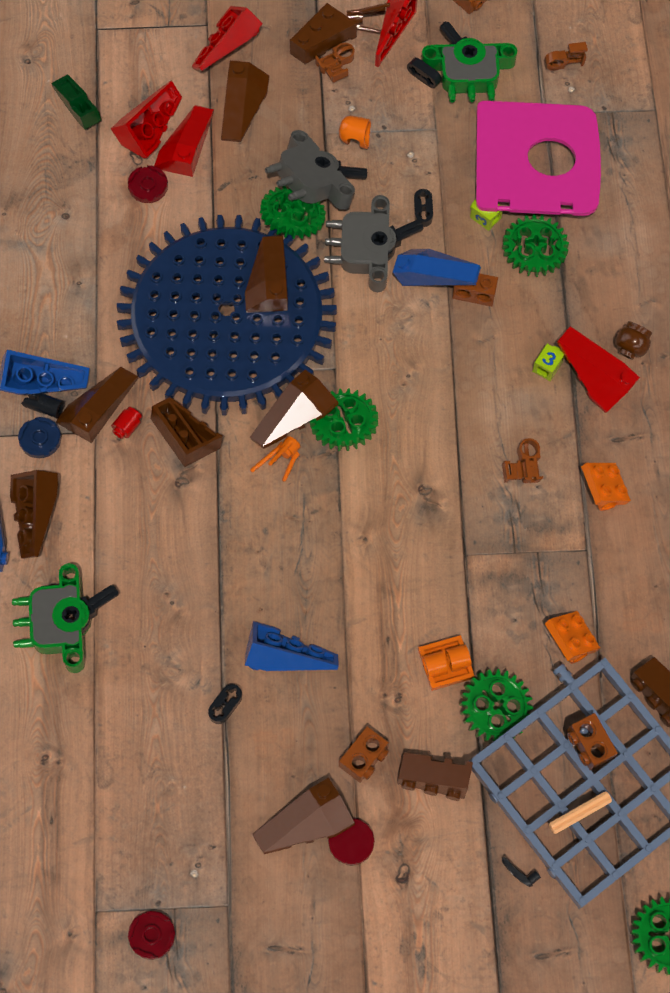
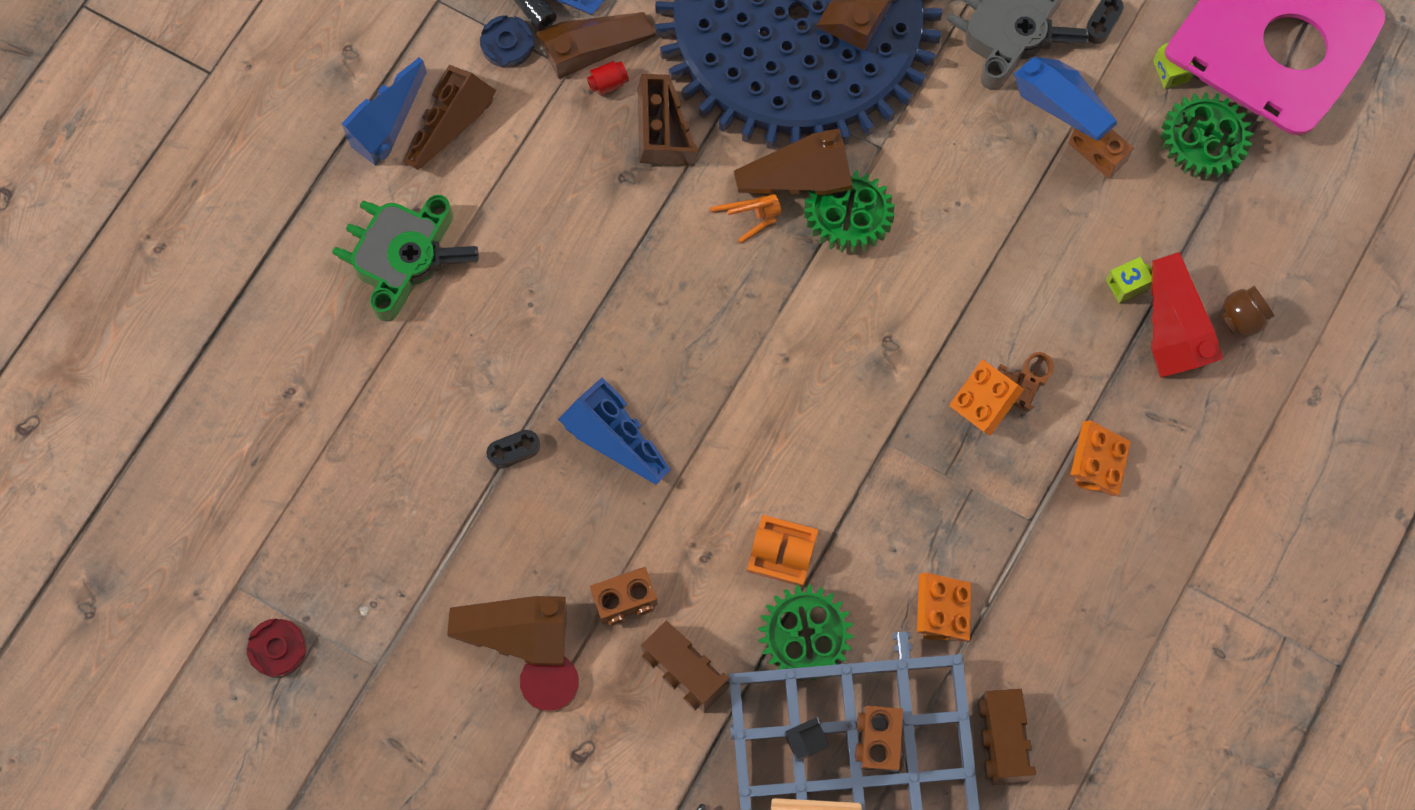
camera: 35 degrees right, 5 degrees up
none -> black panel [784,717,829,762]
none -> orange plate [949,359,1024,436]

